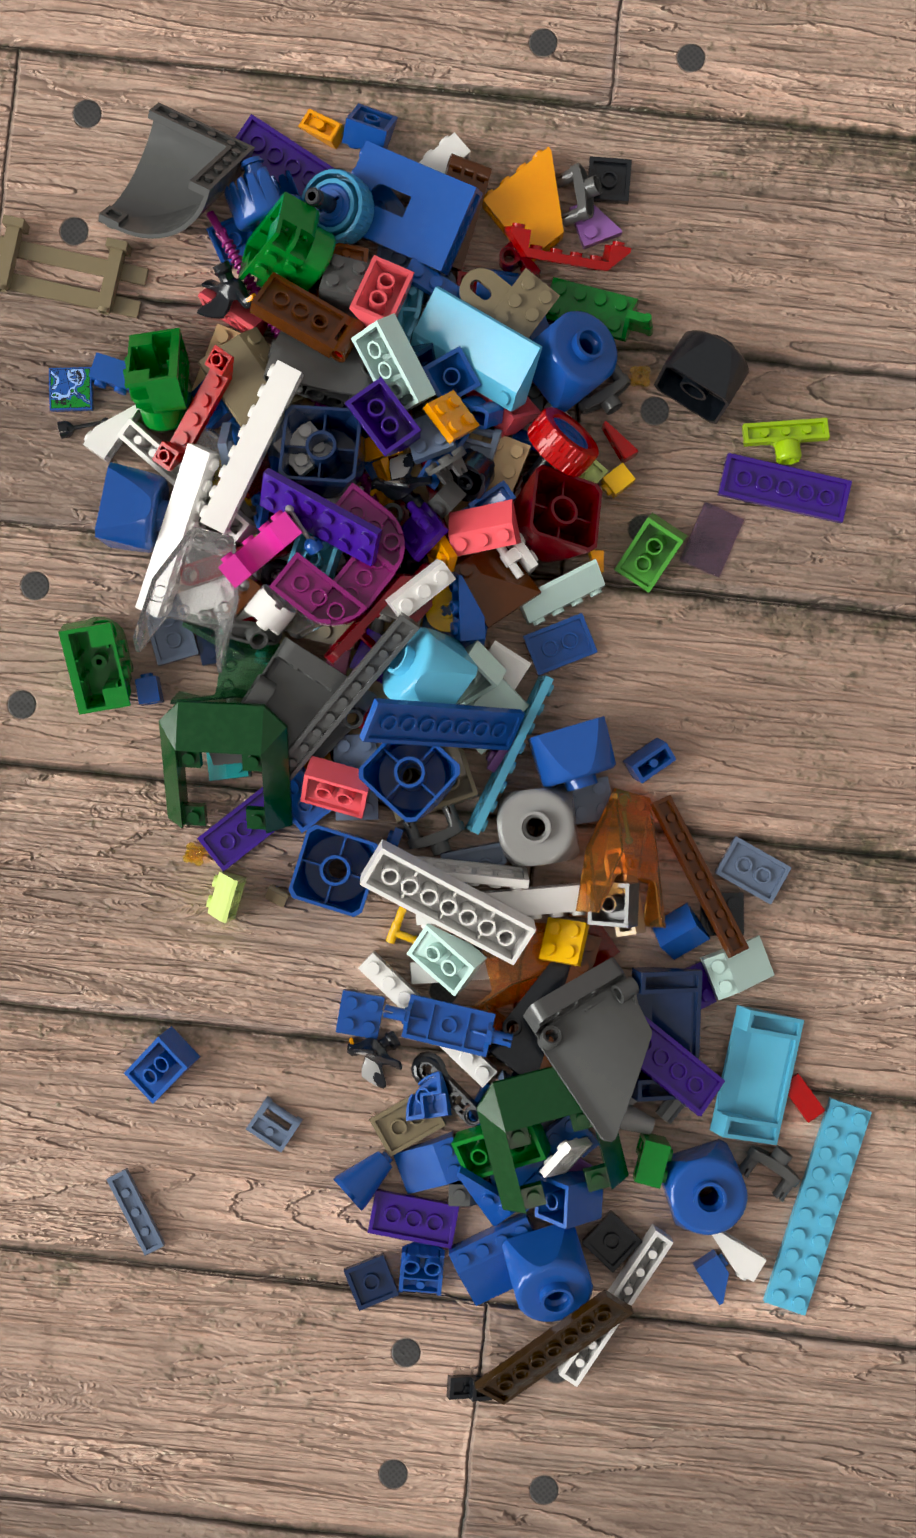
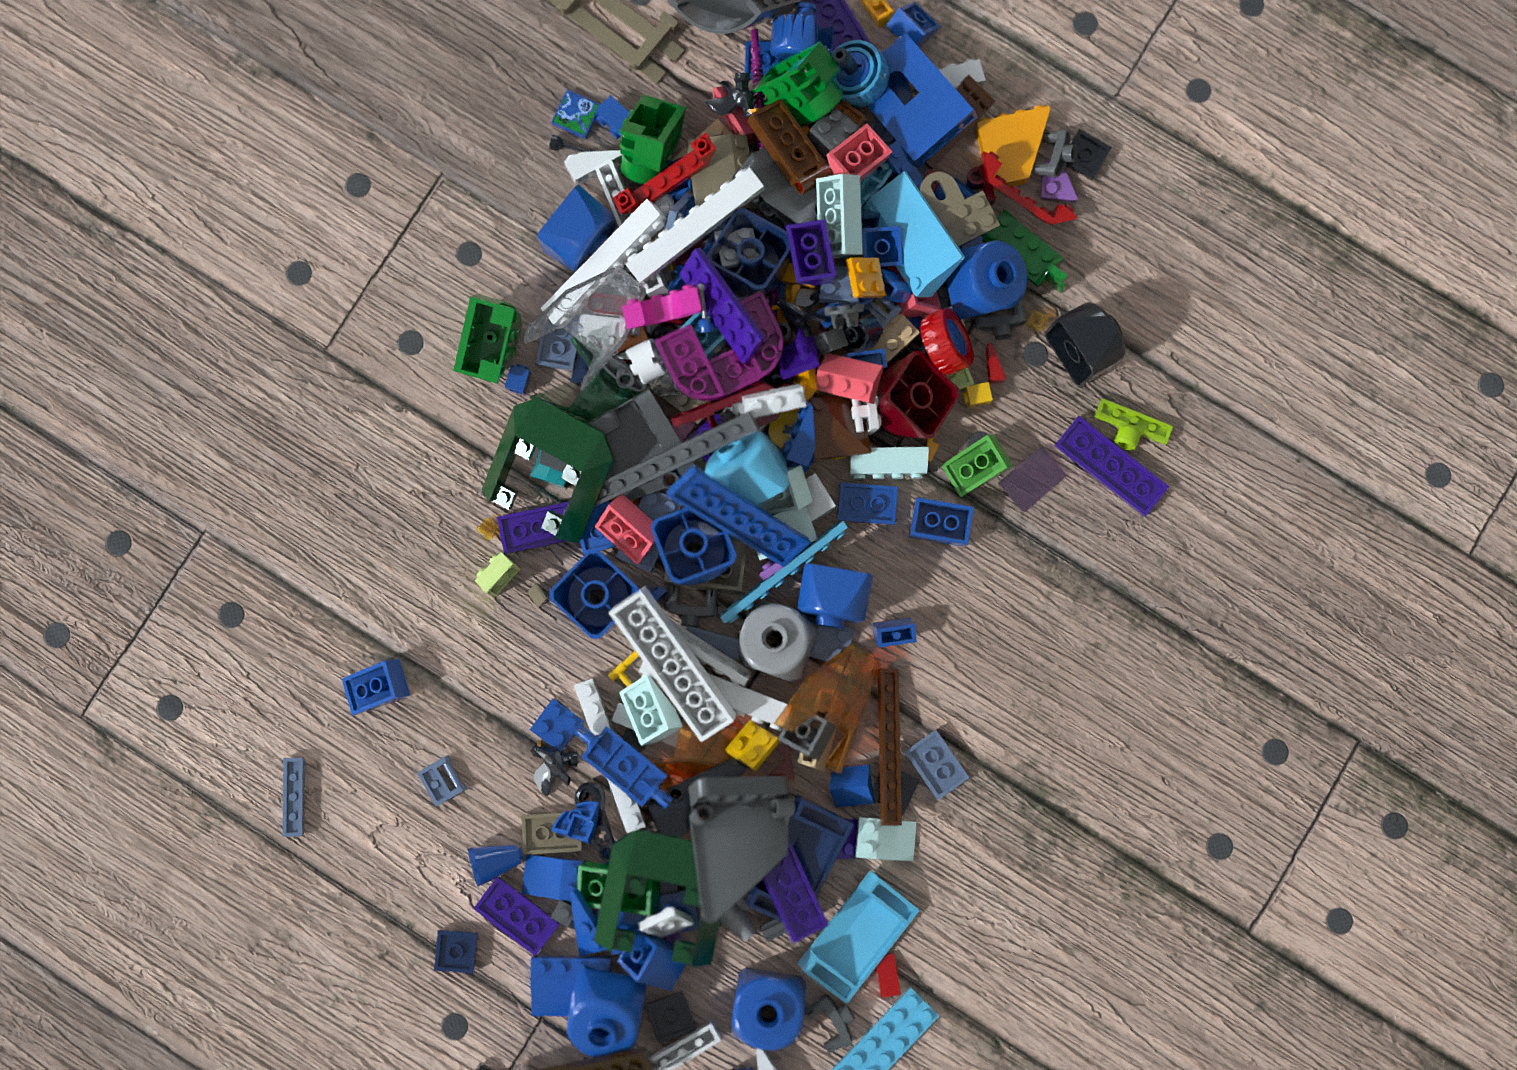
camera: 25 degrees right, 5 degrees down
blue slope [398,1242,445,1296] -> none
green brick [633,1133,673,1189] -> none
none -> blue brick [908,497,974,547]

